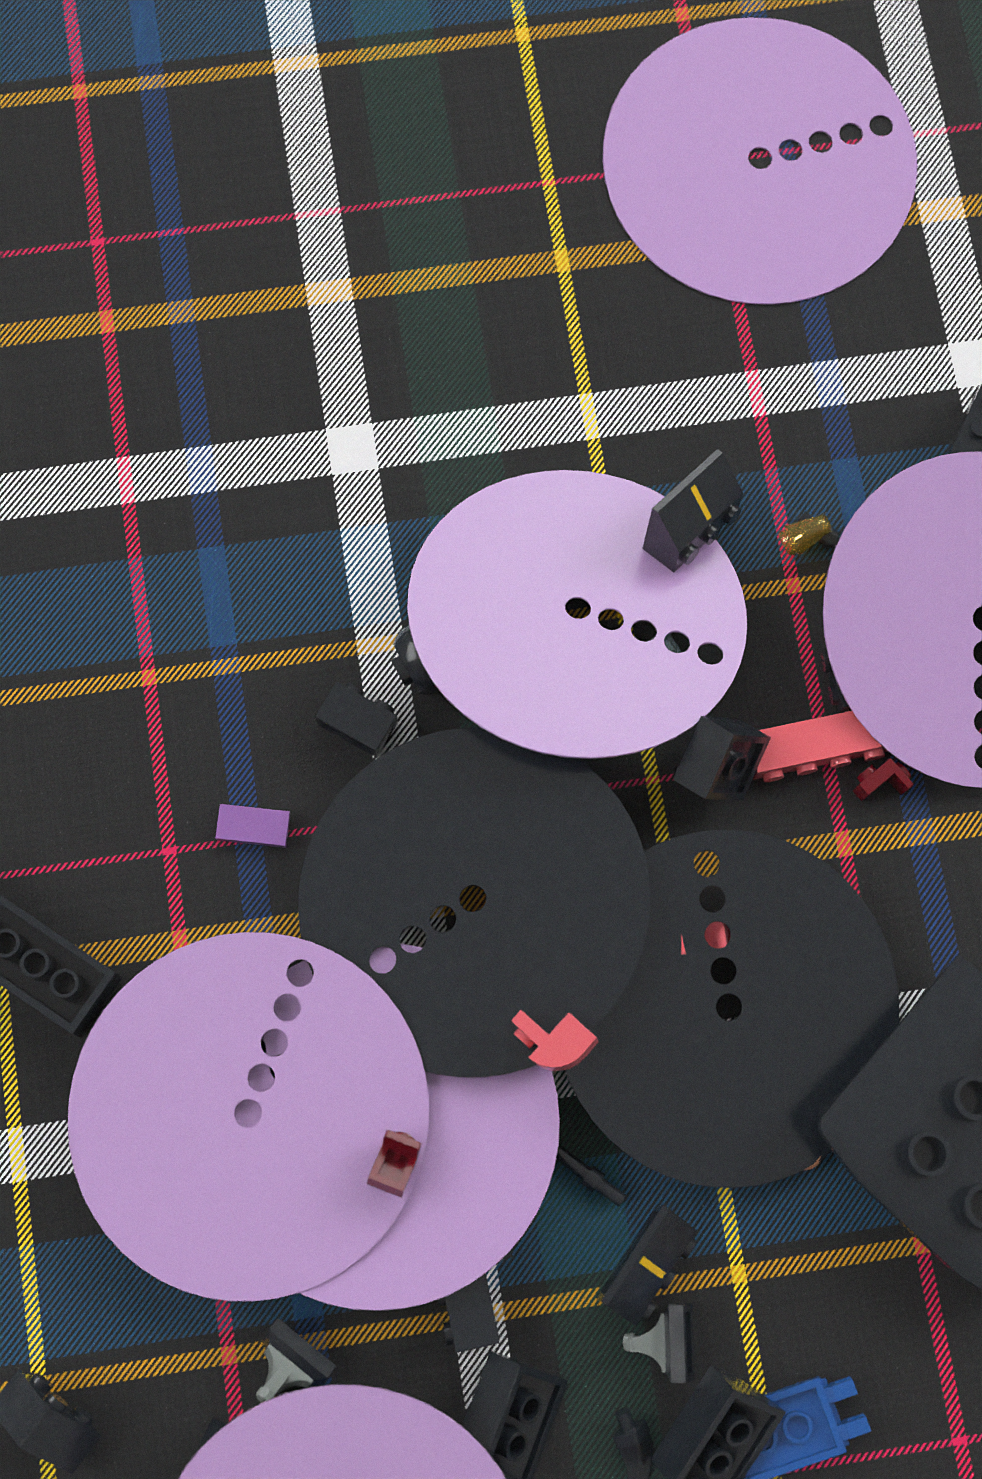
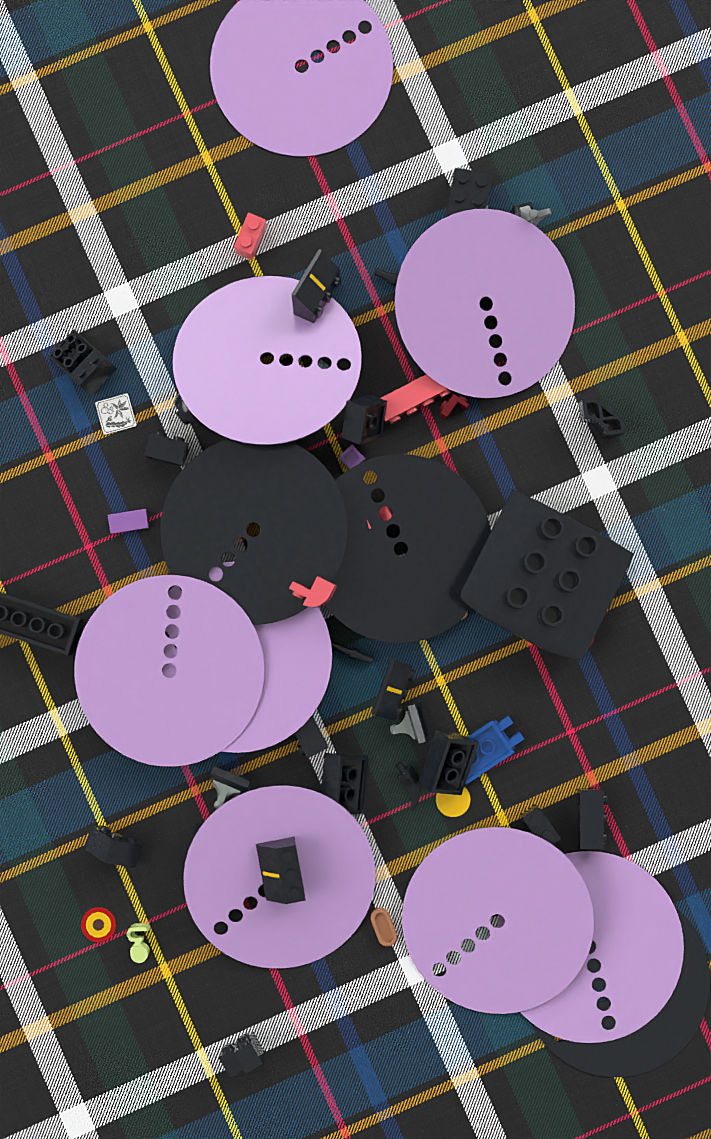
camera: 15 degrees left, 10 degrees up
bracket [367,1130,421,1198] -> none
clear yellow cone [779,513,833,556] -> none
none -> black slope [48,329,117,396]
none -> white sticker [95,394,136,435]
none -> coral brick [233,212,267,261]
none -> medium lavender tile [338,445,365,469]

